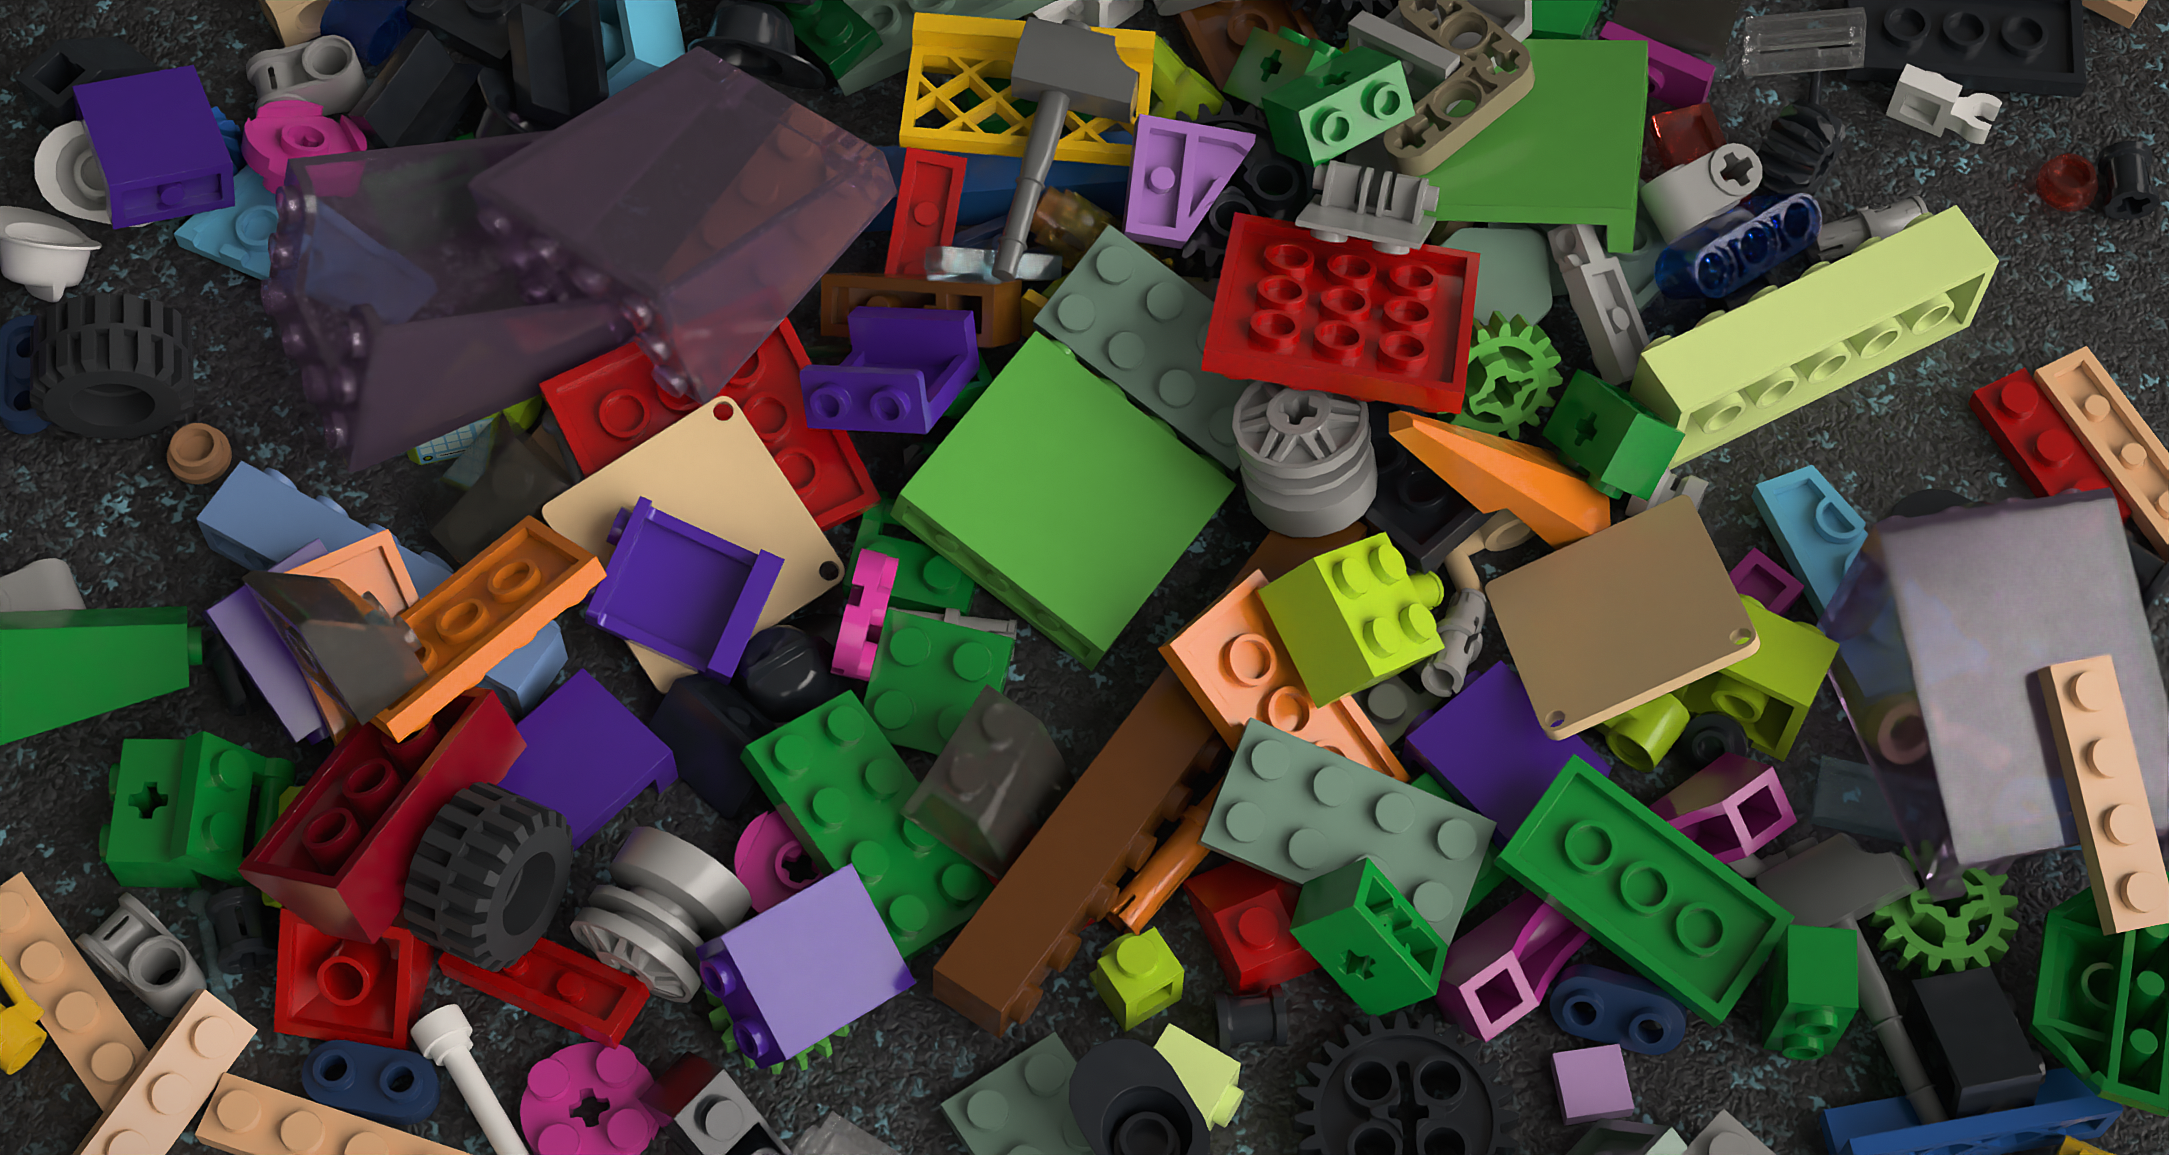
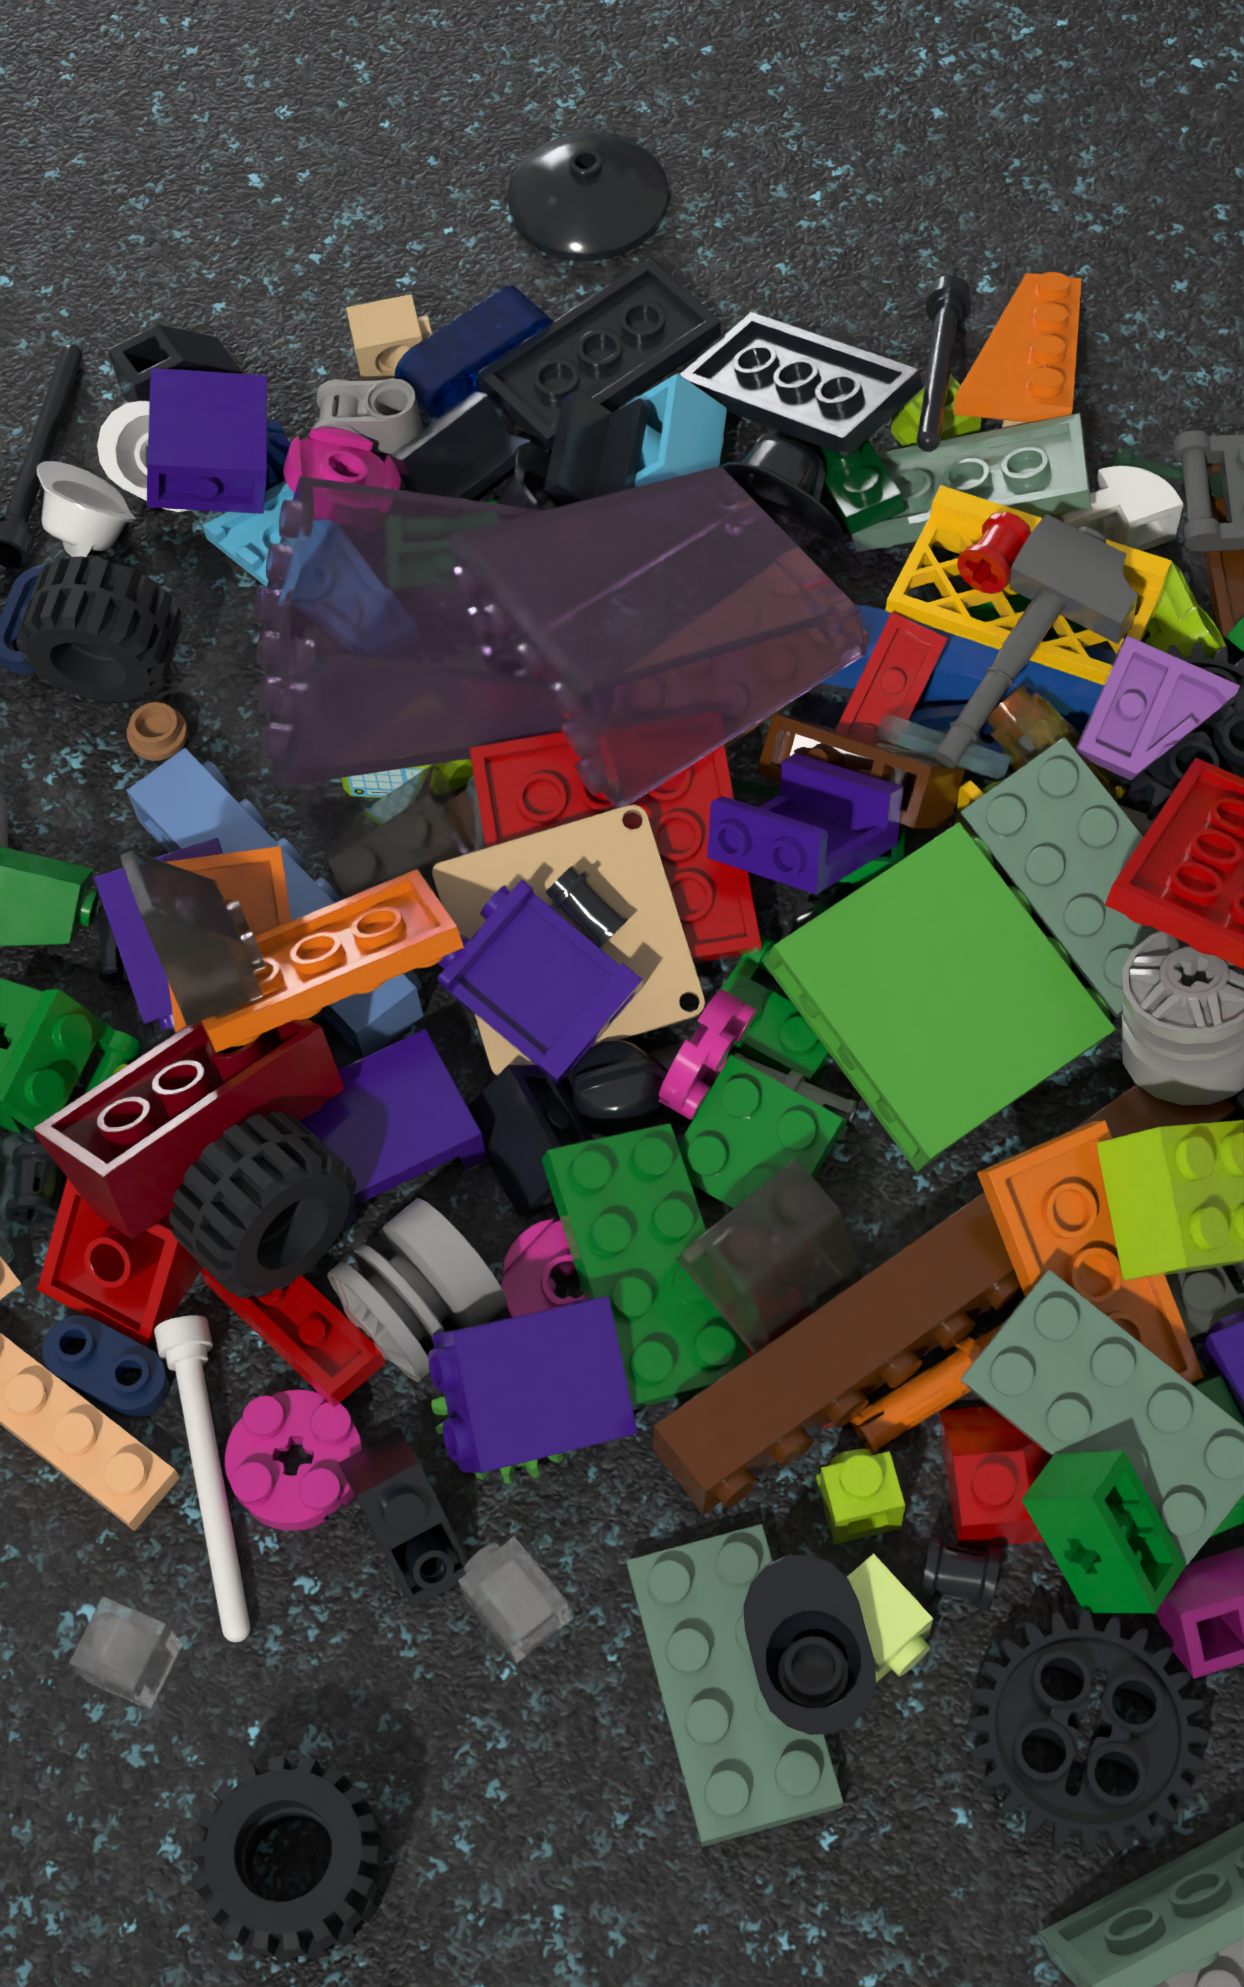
camera: 25 degrees right, 0 degrees up
none -> black pin [545,865,629,948]
none -> red bush [957,512,1031,594]

